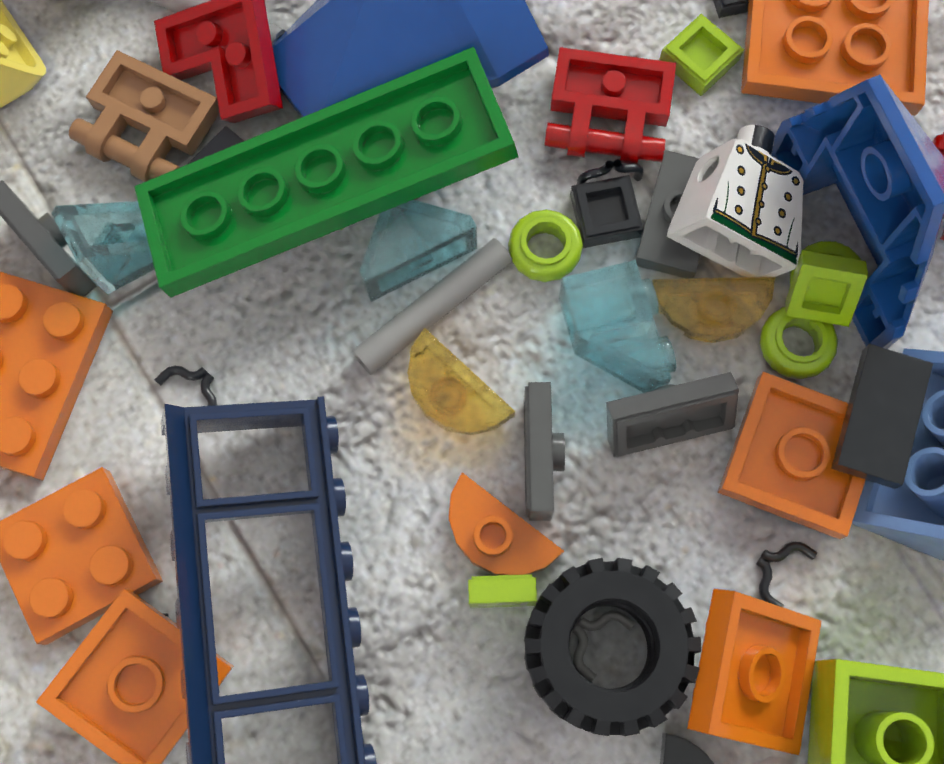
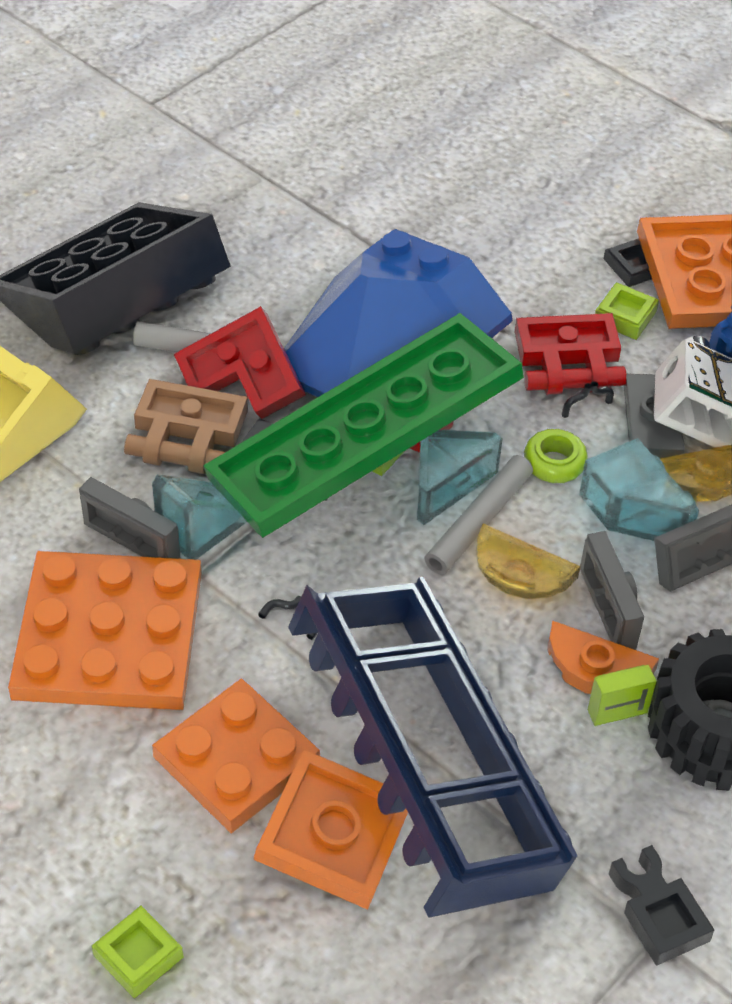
camera: 20 degrees left, 25 degrees down
black tile [570,175,643,248] -> none

